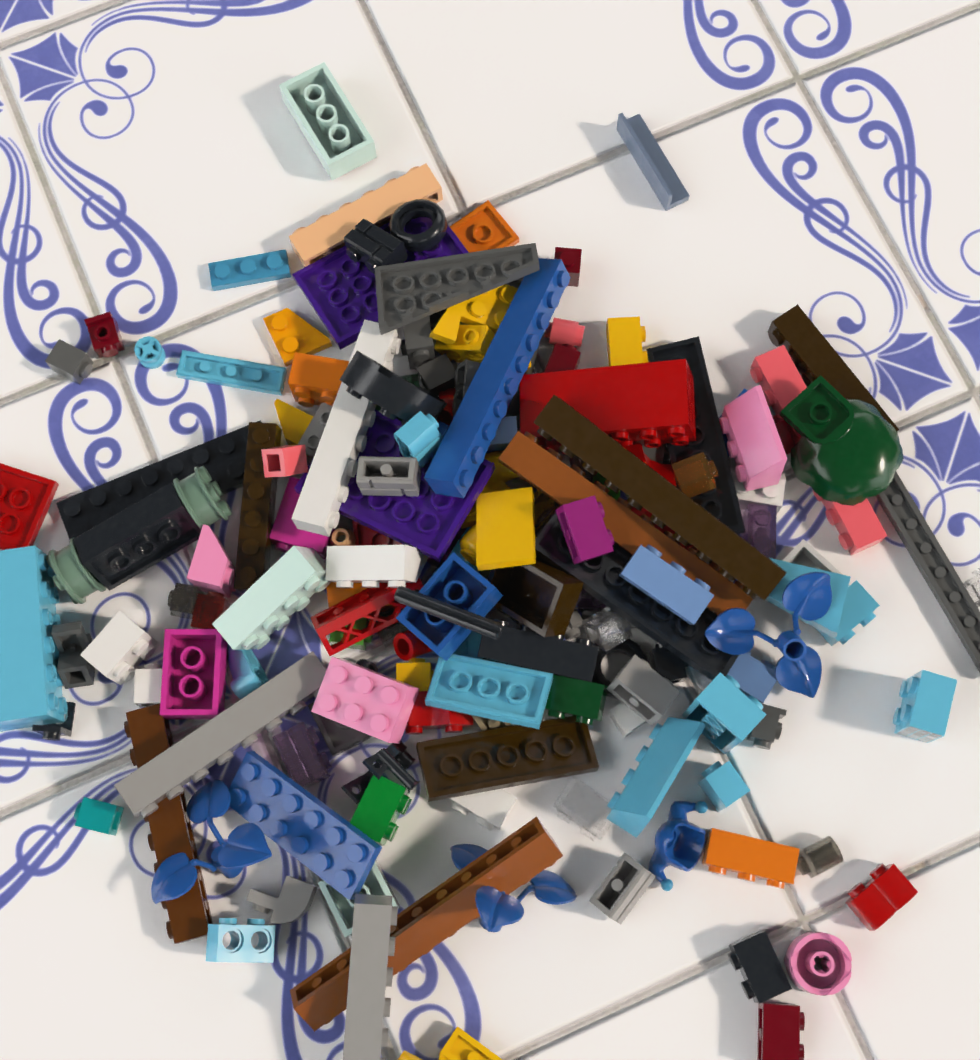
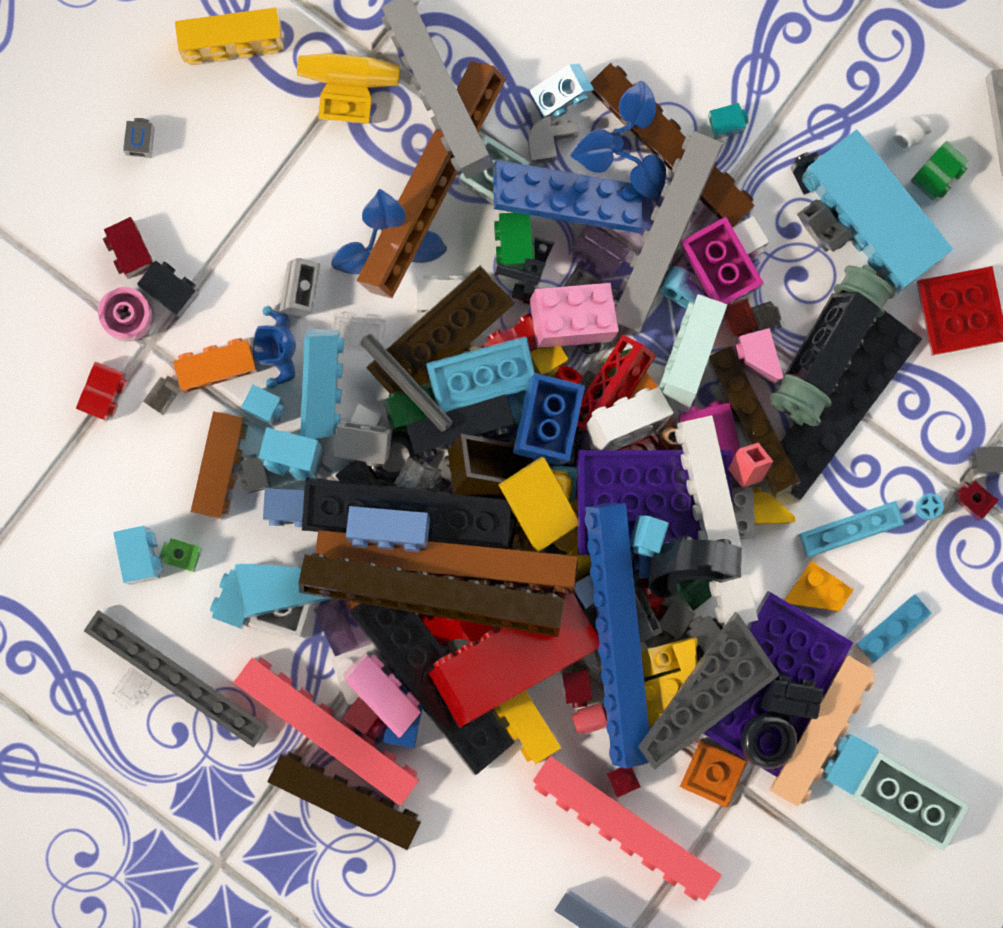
camera: 145 degrees right, 10 degrees up
white brick [80,610,158,686] -> none
orange brick [288,352,349,407] -> none
light grey brick [356,456,421,497] -> none
black axle [394,586,503,640] -> none
magenta brick [556,495,614,565] -> none
clear orange brick [671,452,718,498] -> none
blue plant [705,572,832,698] -> none
dark green animal [779,375,904,506] -> none
none -> bright green brick [160,538,202,573]
none -> dark orange brick [190,411,248,520]
none -> dark grey axle [361,334,453,432]
none -> coral brick [532,756,722,901]
none -> medium azure brick [823,734,879,795]

